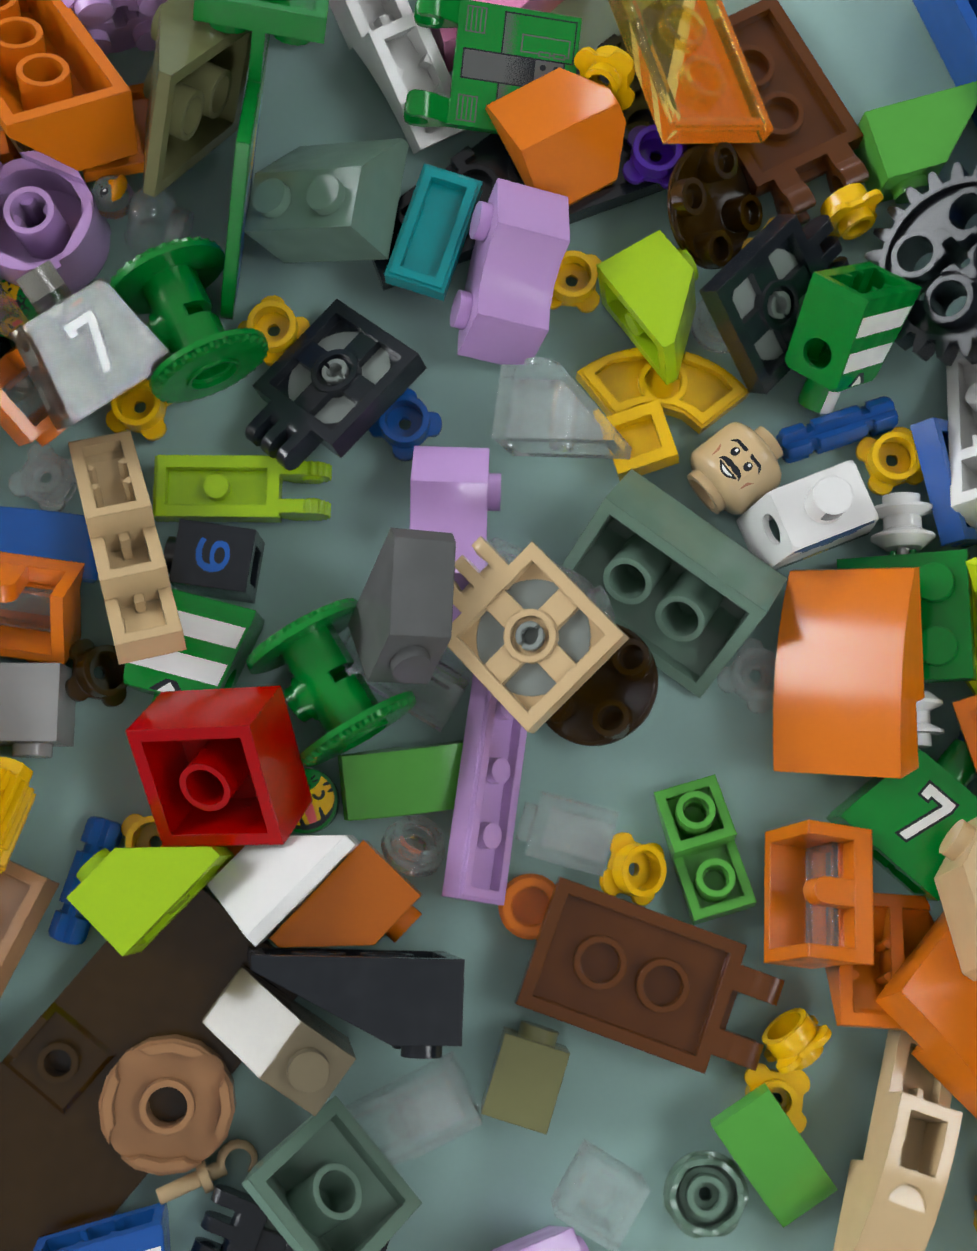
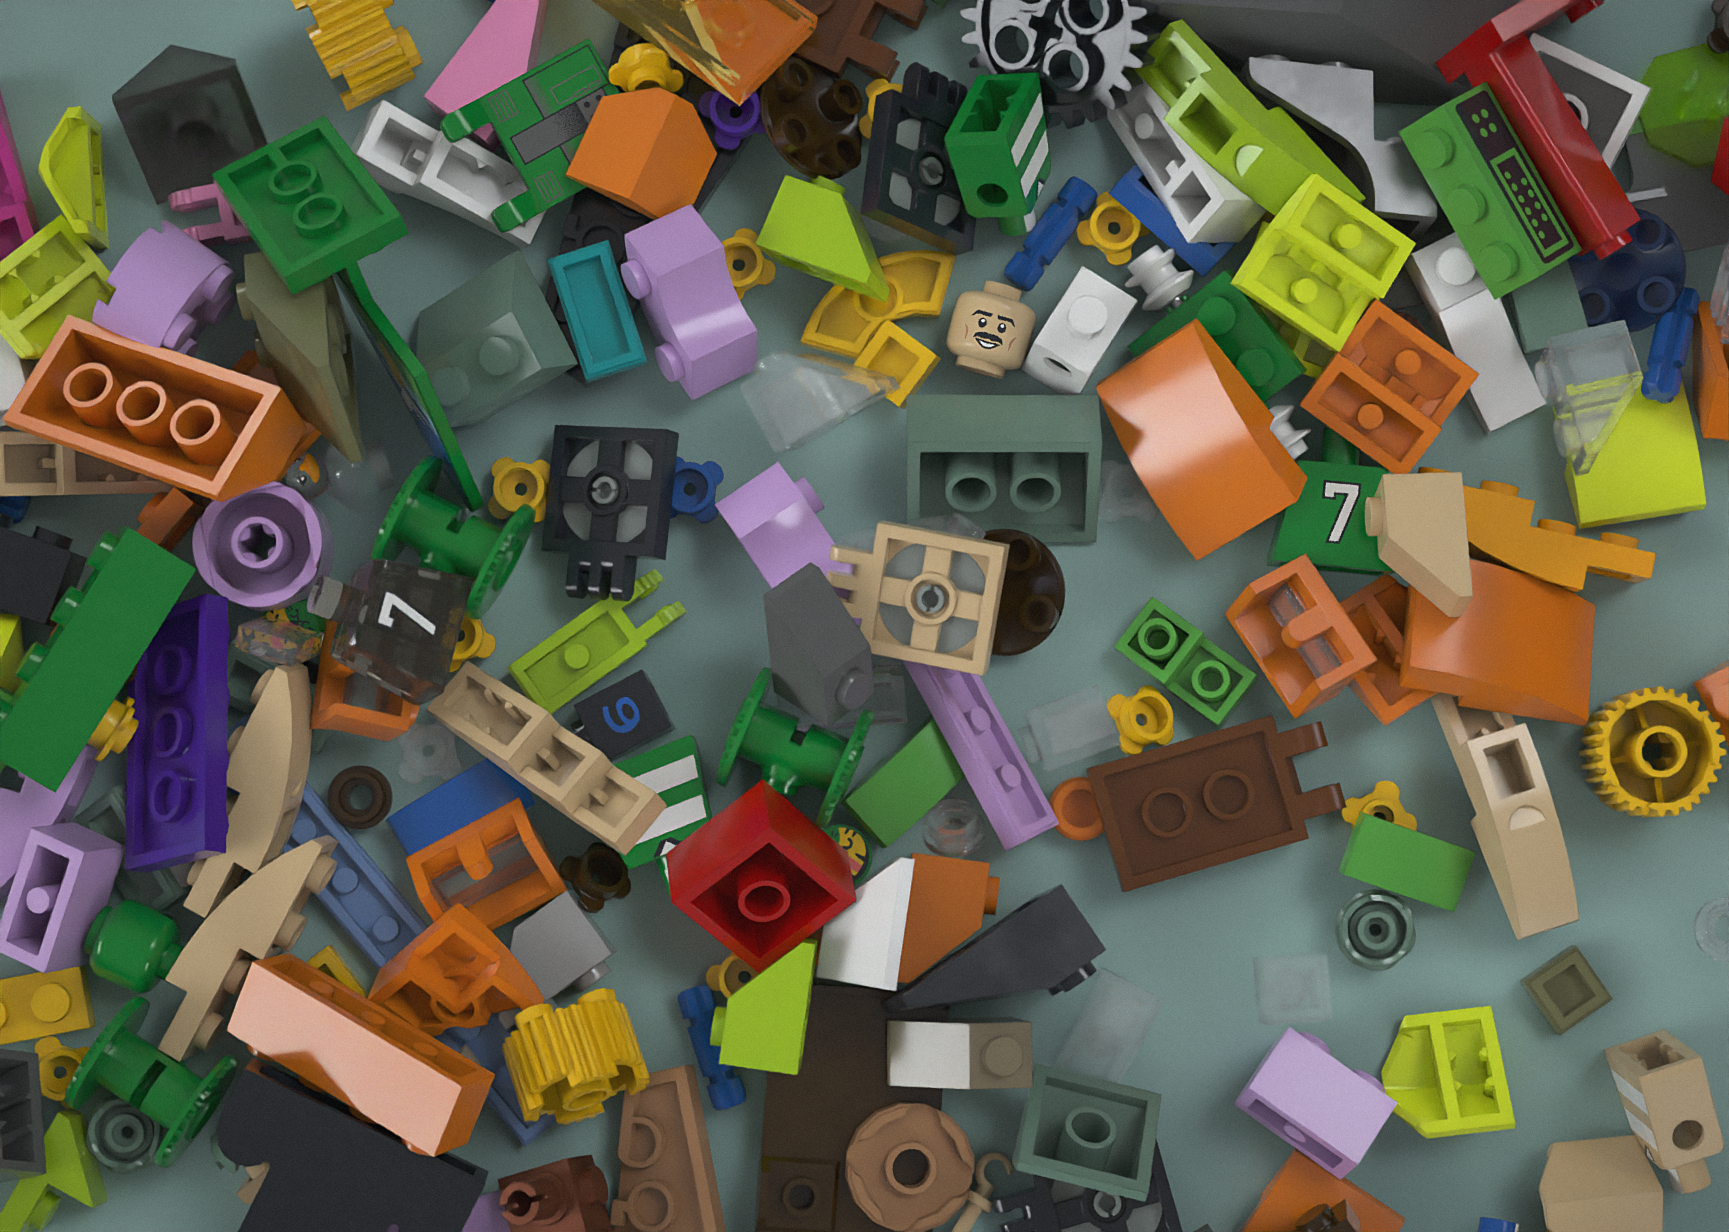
camera: 30 degrees left, 5 degrees up
olive brick [481,1020,570,1135] -> none
yellow plate [762,1008,832,1074] -> none
yellow plate [820,183,884,240] -> none

